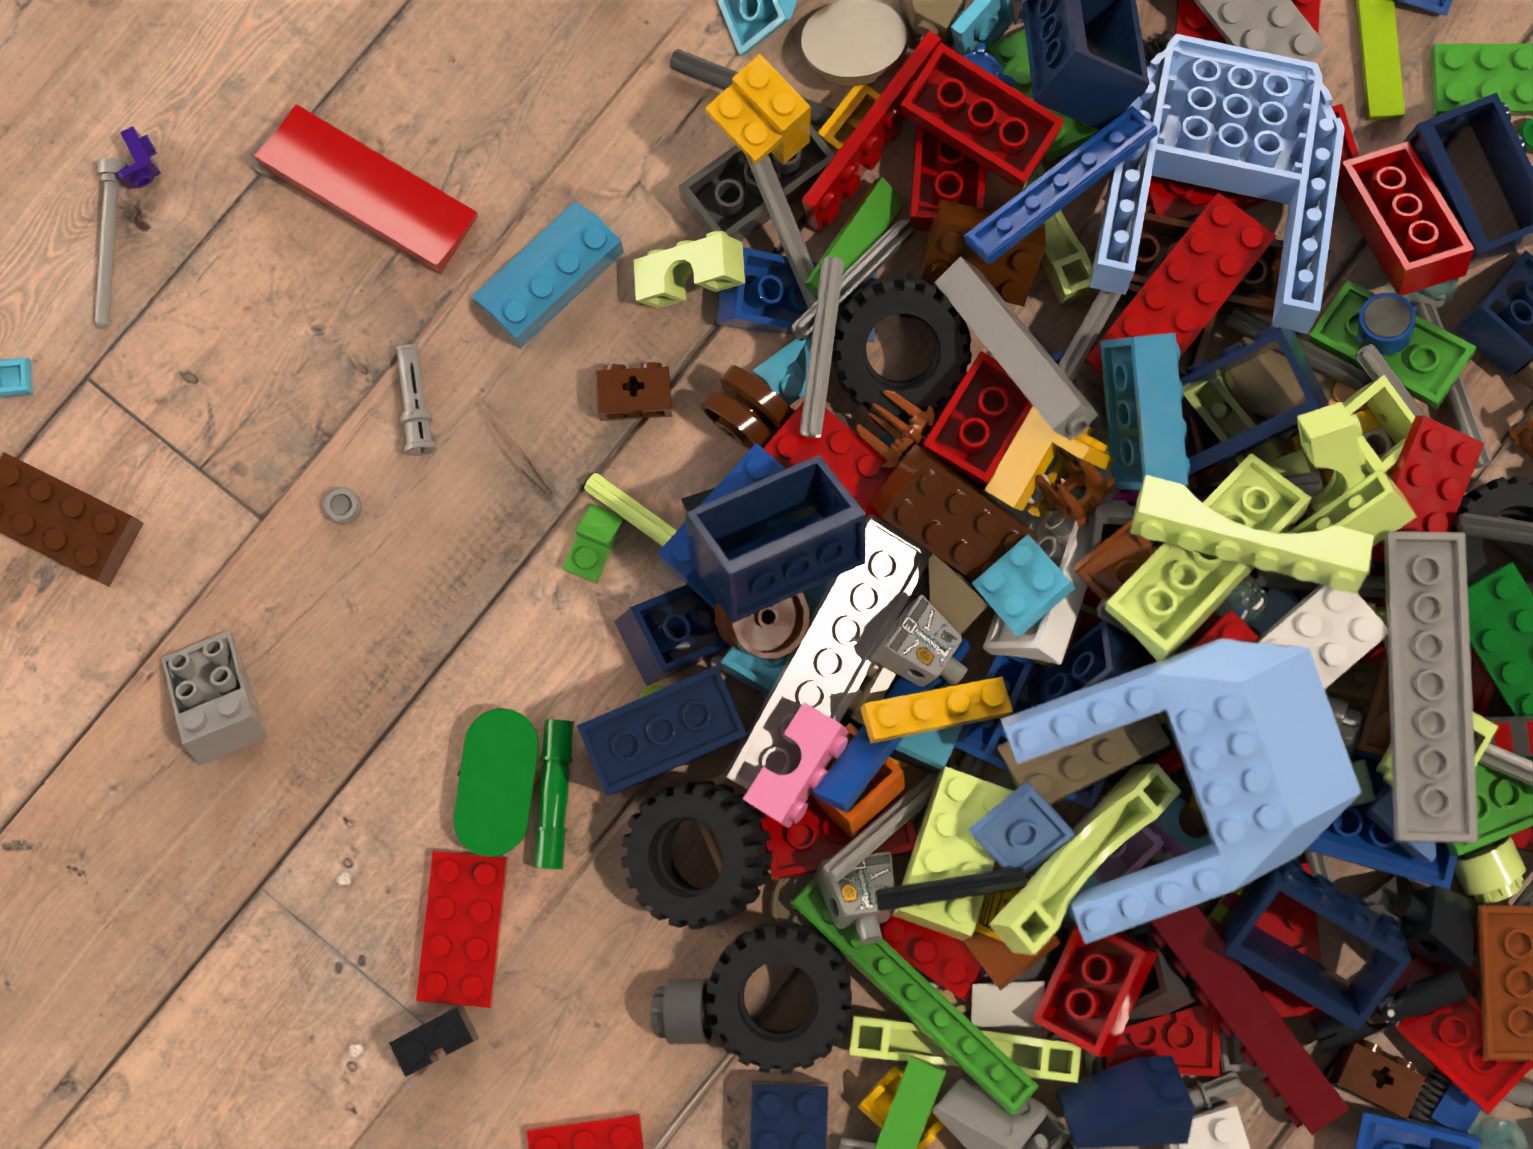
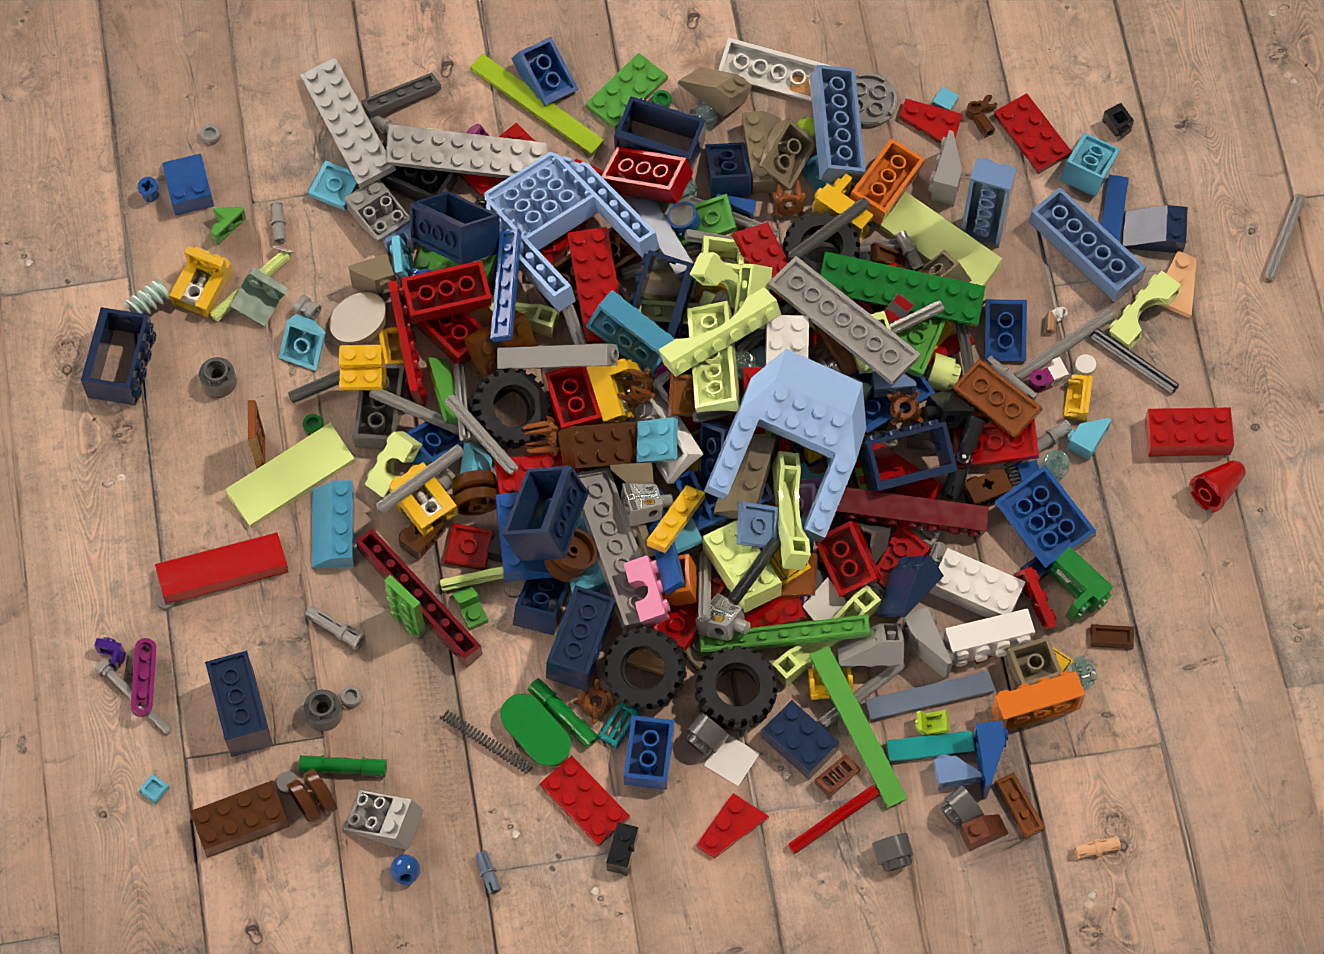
camera: 50 degrees left, 15 degrees down
none -> magenta plate [131,638,156,717]
none -> dark blue hose [205,650,273,757]
none -> yellowish green arch [226,422,355,528]
none -> dark orange tile [247,400,266,469]
none -> light grey tile [277,771,298,794]
none -> reddish brown wheel [286,769,338,825]
none -> green piece [299,755,387,777]
none -> green tile [302,414,324,435]
none -> dark grey piece [304,689,343,731]
none -> dark red brick [356,528,483,668]
none -> light grey axle [376,445,464,513]
none -> bright green plate [384,575,426,639]
none -> yellow brick [389,462,458,537]
none -> blue piece [390,854,420,885]
none -> light grey wheel [434,467,456,492]
none -> dark grey piece [439,710,533,774]
none -> red tile [444,523,494,570]
none -> sand blue axle [475,850,502,894]
none -> dark orange piece [573,678,619,723]
none -> teal tile [598,702,639,749]
none -> blue brick [624,715,675,790]
none -> tile [629,196,693,279]
none -> white sticker [704,734,760,786]
none -> blue slope [716,194,756,220]
none -> dark orange piece [887,389,924,425]

